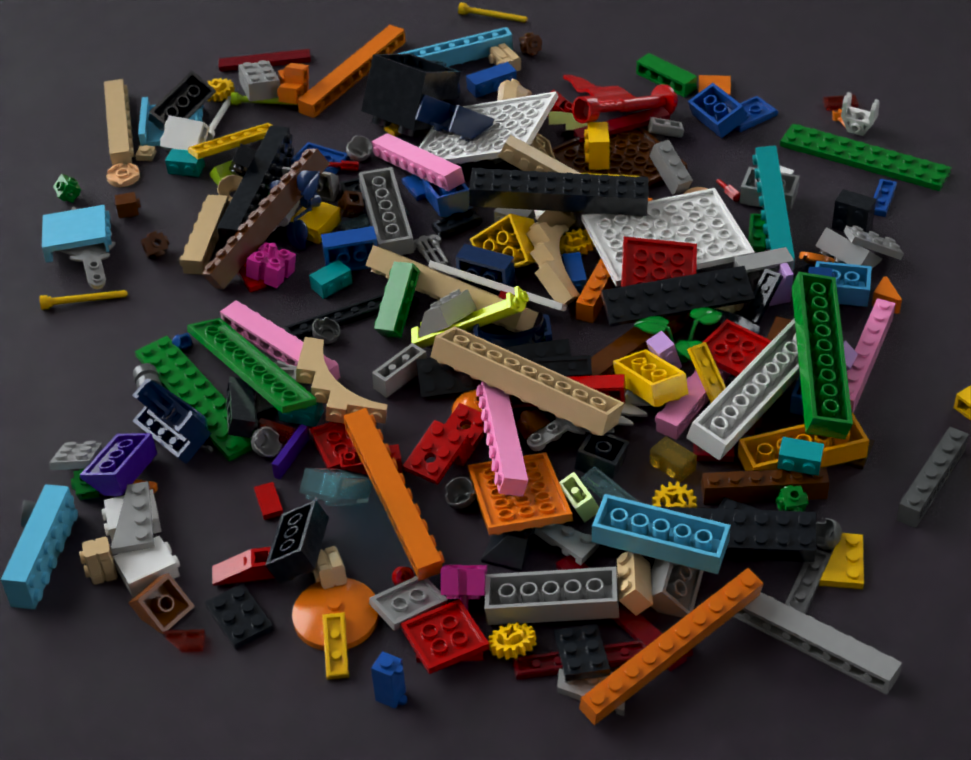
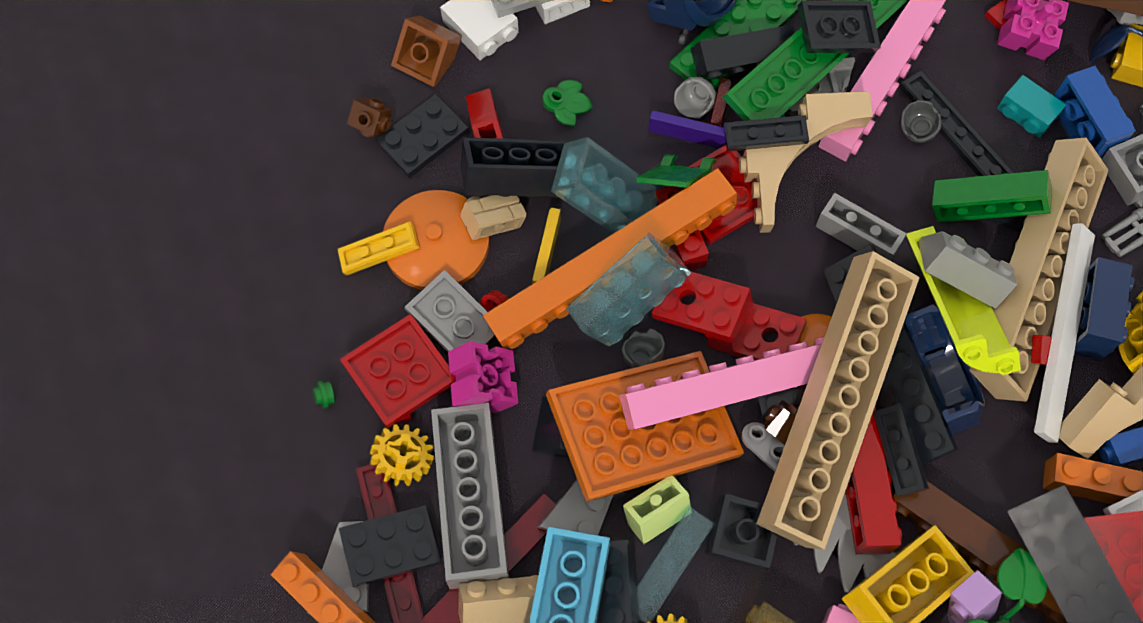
camera: 80 degrees right, 25 degrees up
clear red tile [164,629,206,652] -> none
red tile [254,482,283,520] -> none
blue brick [371,651,407,709] -> none
none -> green plate [313,380,335,409]
none -> reddish brown brick [347,97,393,138]
none -> yellow tile [532,208,561,284]
none -> green plate [542,80,593,126]
none -> clear light blue brick [566,232,691,347]
none -> green flag [637,154,716,187]
none -> black tile [724,115,809,151]
none -> black plate [797,0,881,53]

